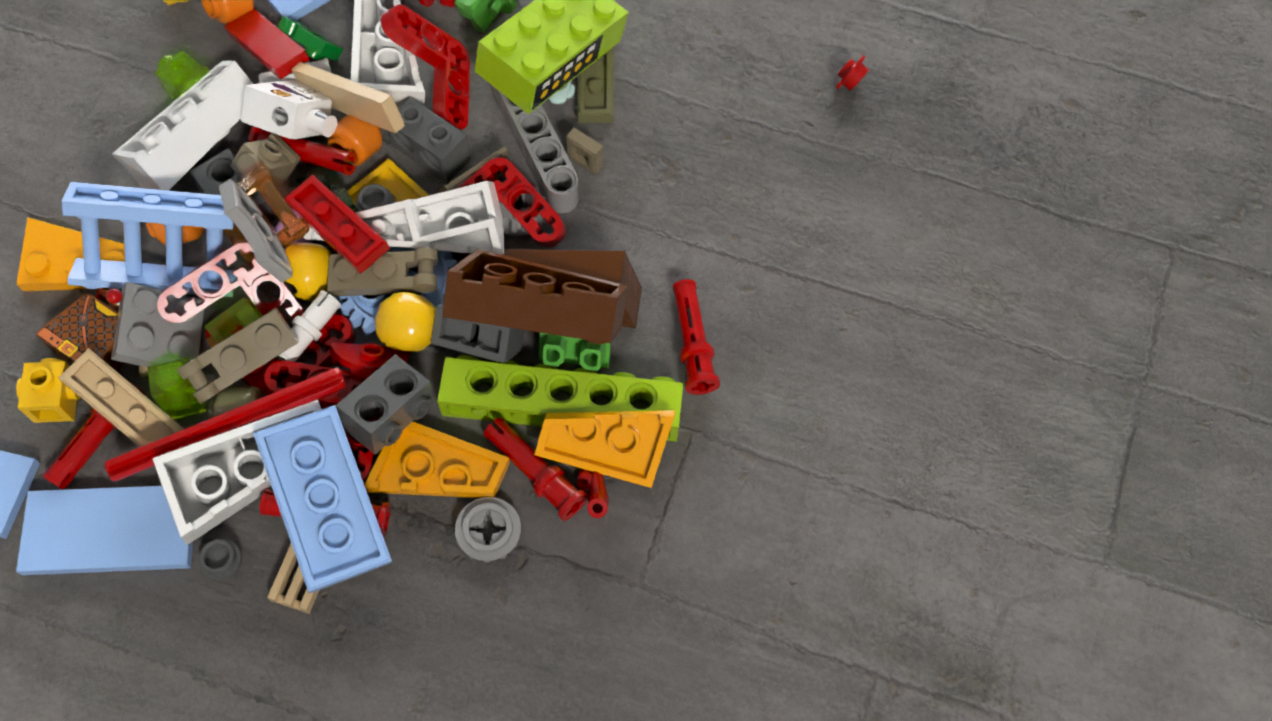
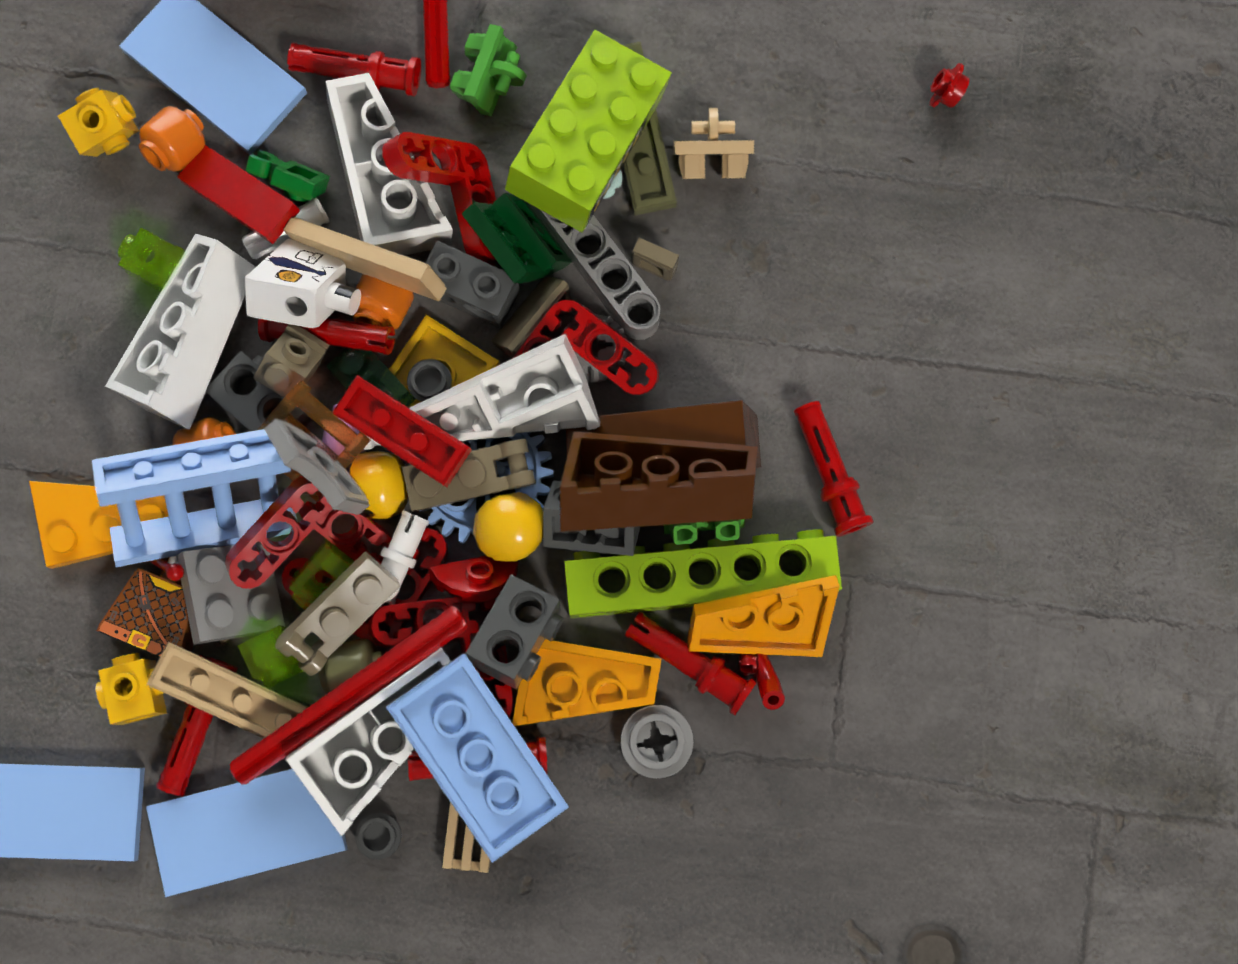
camera: 10 degrees left, 15 degrees up
none -> dark green slope [462,193,572,284]
none -> tan hips [673,108,754,179]

